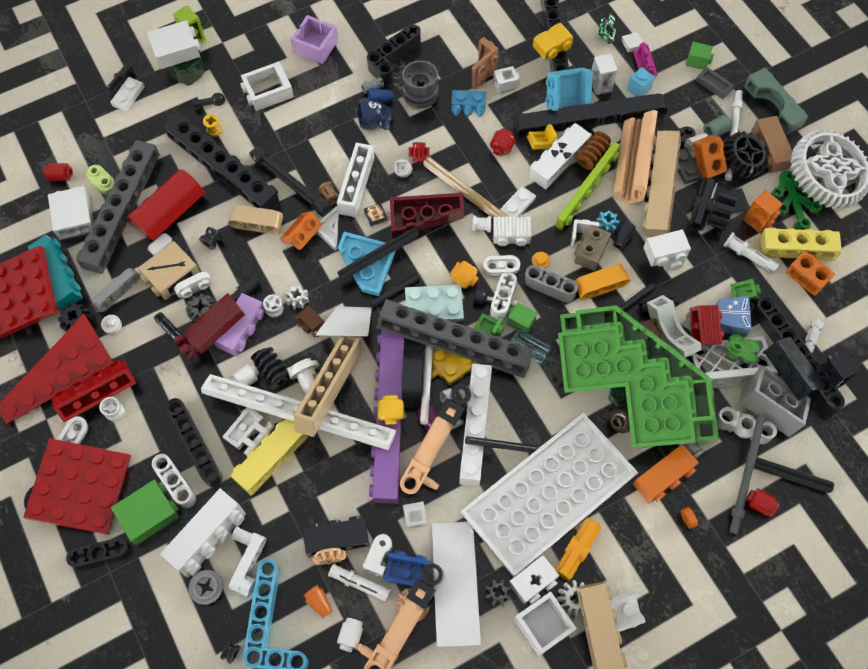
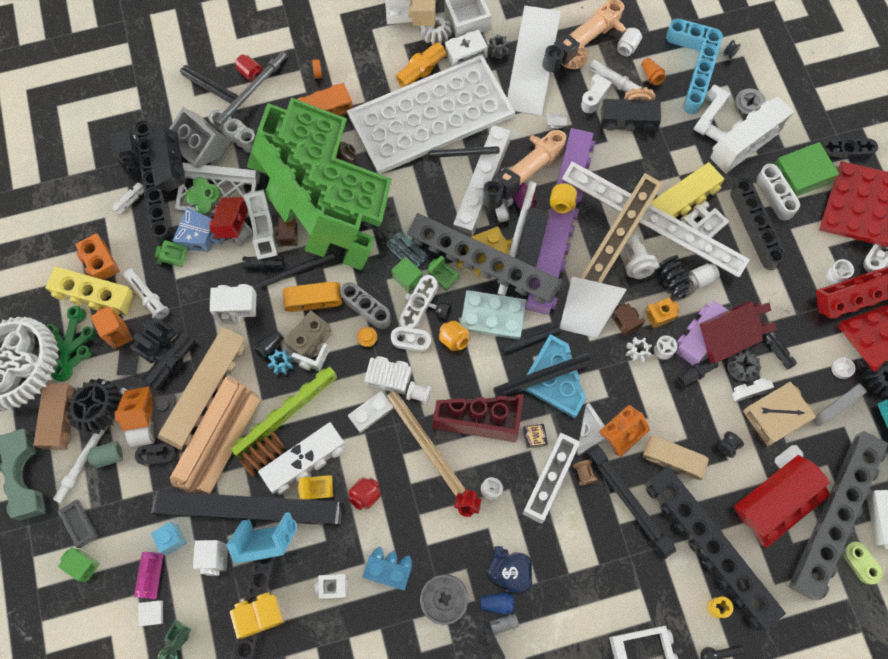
camera: 165 degrees left, 5 degrees up
blue bracket [384,551,431,587] -> none
nougat bracket [472,37,499,89] -> none
none -> light orange brick [645,297,680,329]

